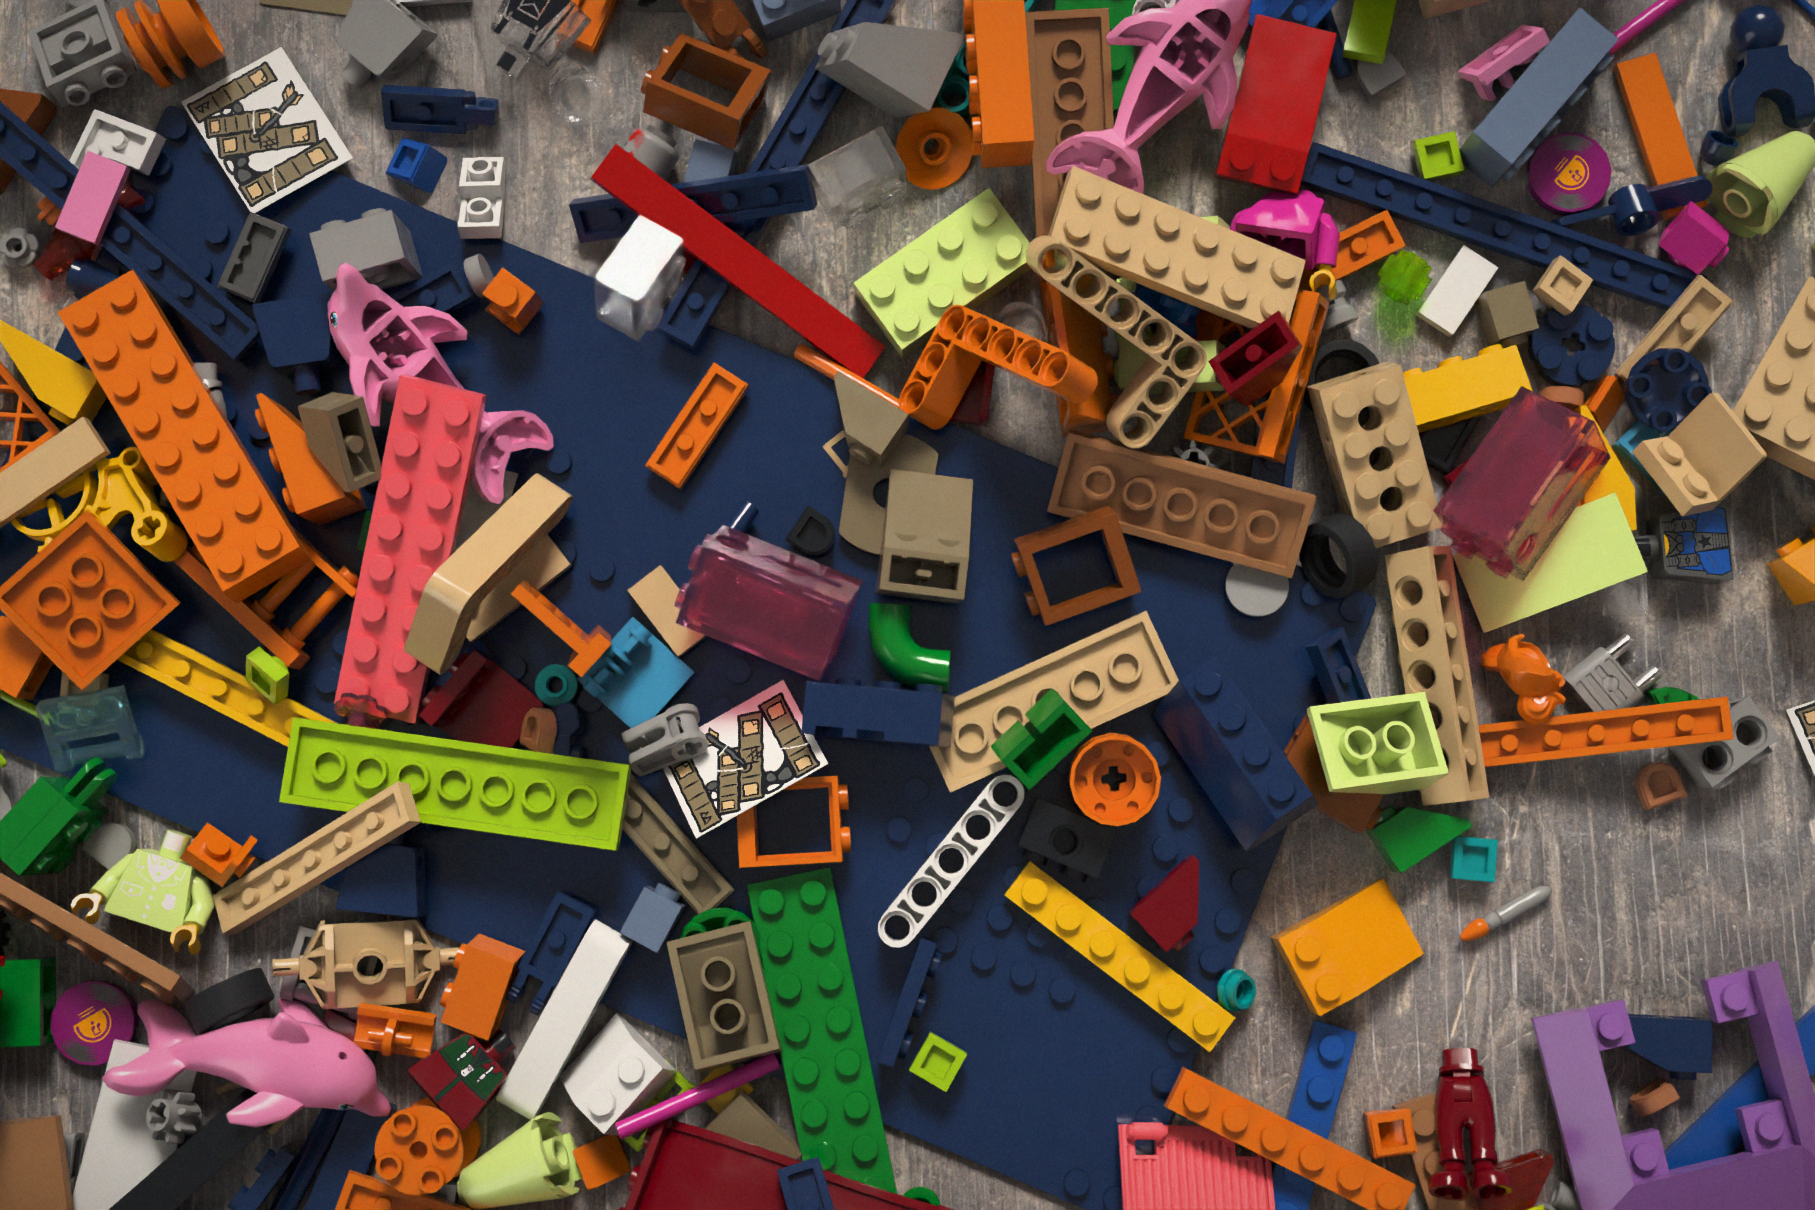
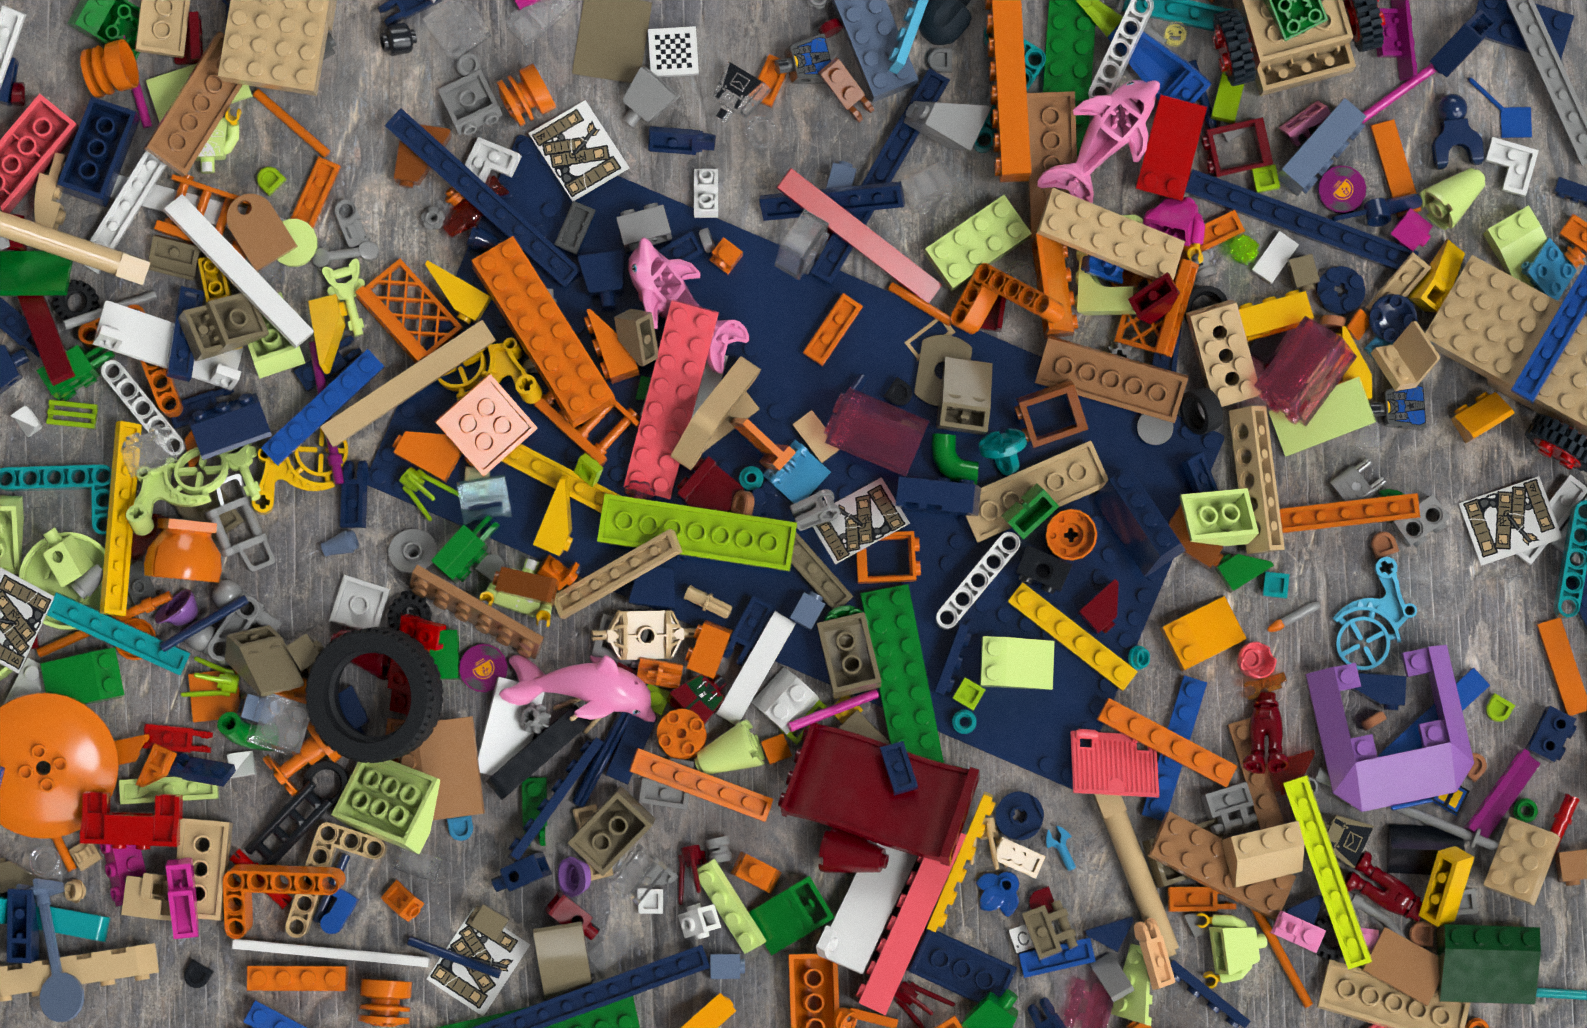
camera: 10 degrees left, 0 degrees up
bright pink tile [55,150,131,246] -> none
black tyre [185,968,275,1034] -> none
blue slope [385,138,447,193] -> none
light grey head [622,124,679,181] -> none
dark orange window [641,33,771,150] -> none
dark tan slope [834,371,910,468] -> none
orange dish [895,107,973,190] -> none
tan beam [1026,236,1207,448] -> none
orange slope [1363,1108,1418,1159] -> none
orange hair [1480,634,1566,725] -> none
tan tile [1532,255,1593,316] -> none
dark blue hinge [1700,130,1738,166] -> none
none -> dark orange slope [492,566,559,607]
none -> yellow slope [533,475,573,556]
none -> lime plate [647,684,670,715]
none -> tan axle [684,585,732,618]
none -> teal plate [952,710,977,734]
none -> teal tile [979,429,1027,476]
none -> yellowish green slope [980,636,1054,690]
none -> dark red window [1201,117,1273,178]
none -> coral hair [1237,641,1277,679]
none -> clear orange plate [1243,672,1287,700]
none -> medium azure piece [1332,557,1417,670]
none -> yellow slope [1407,239,1465,312]

